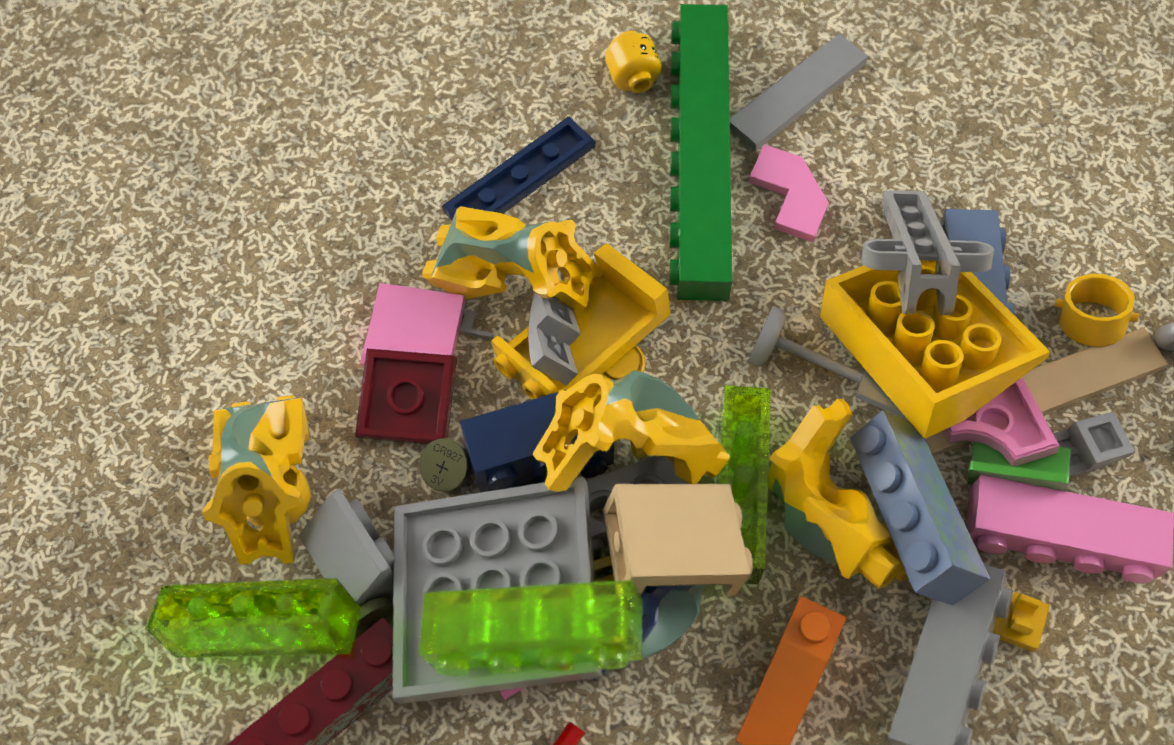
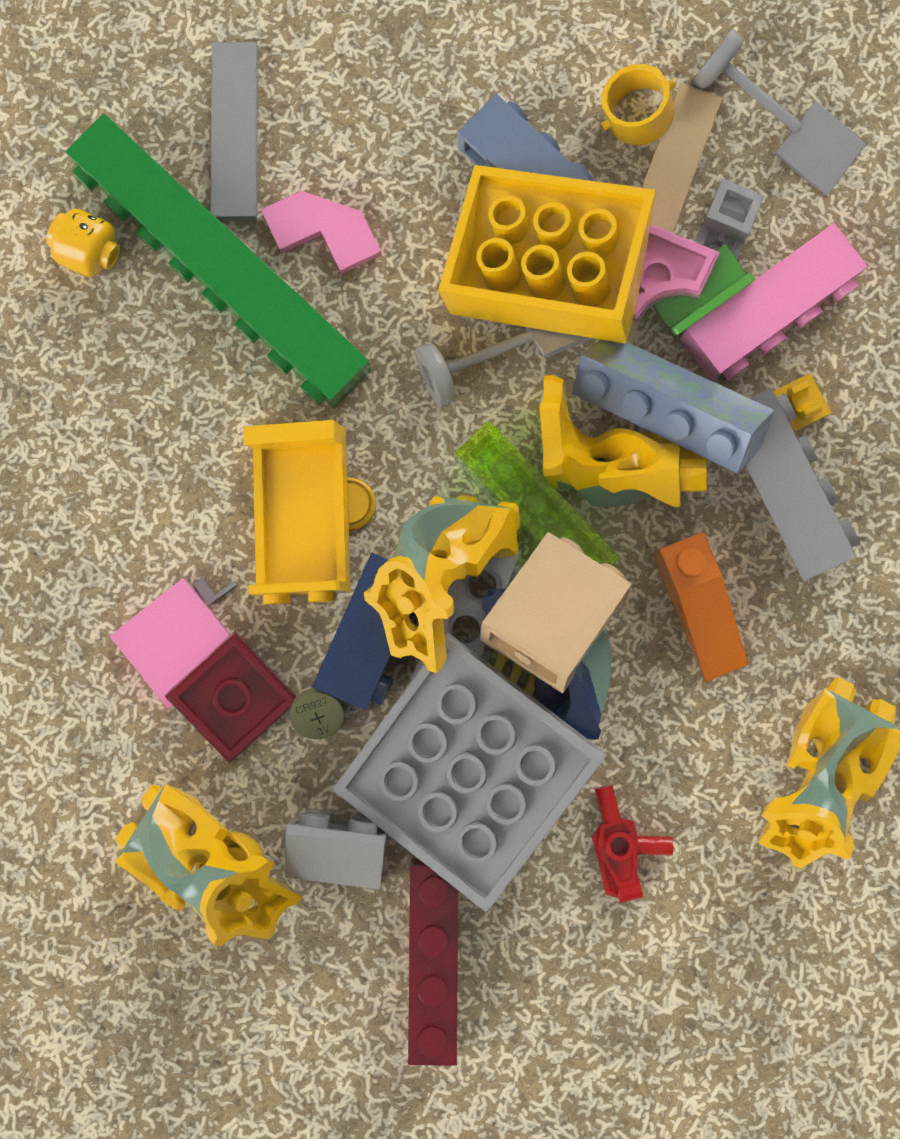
camera: 50 degrees left, 20 degrees up
clear neon green brick [145,578,362,658] -> none
olive piece [343,597,394,640] -> none
clear neon green brick [419,580,642,676] -> none
yellow hips [422,206,602,308] -> none
dark blue tile [442,116,595,220] -> none
light grey slope [528,293,581,386] -> none
light grey piece [861,190,994,315] -> none

